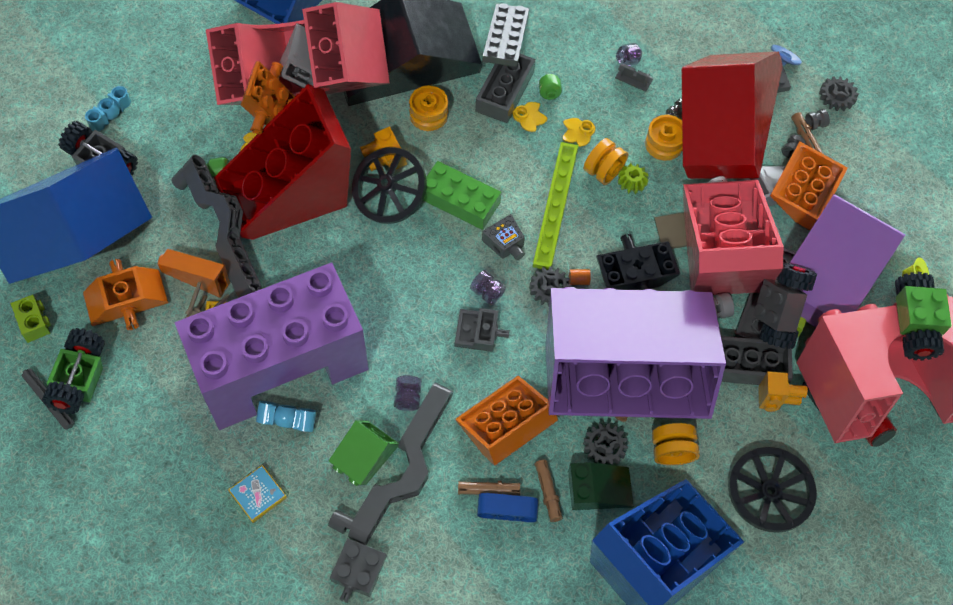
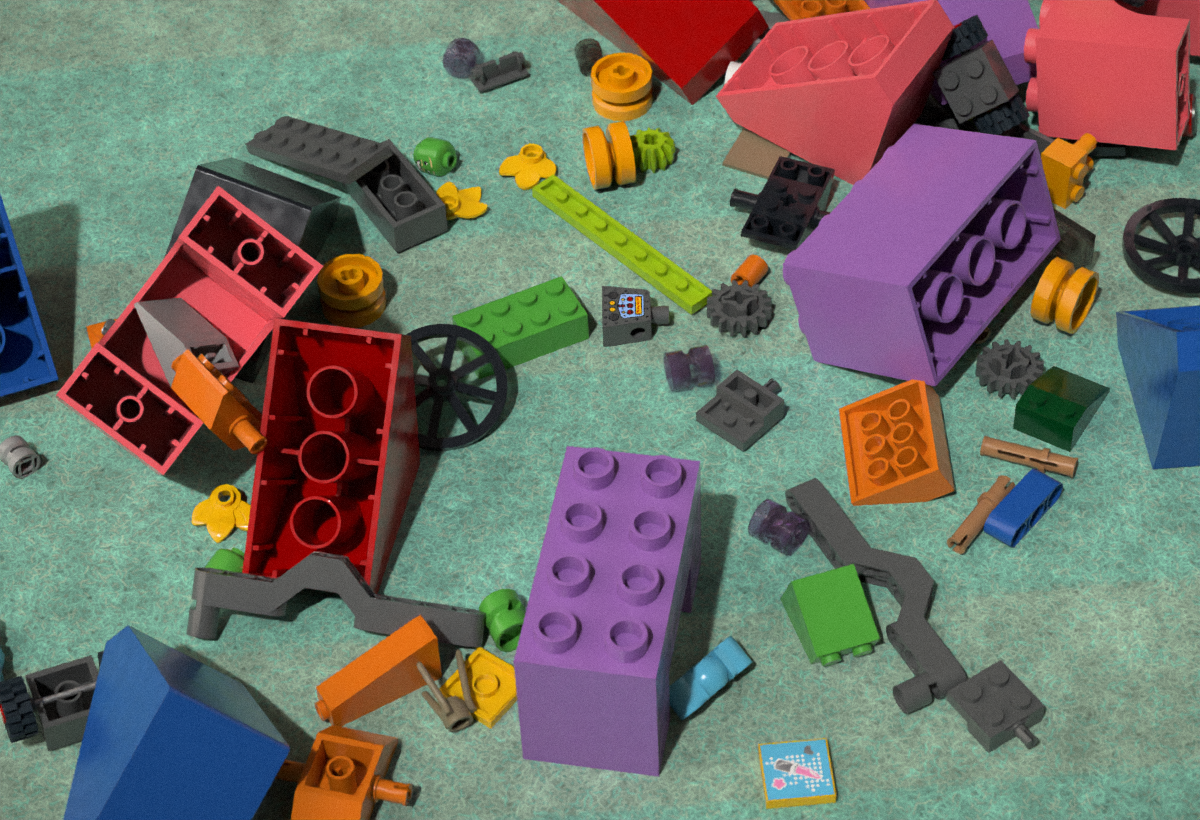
camera: 50 degrees left, 15 degrees down
none -> clear smoke plate [1045,208,1096,271]

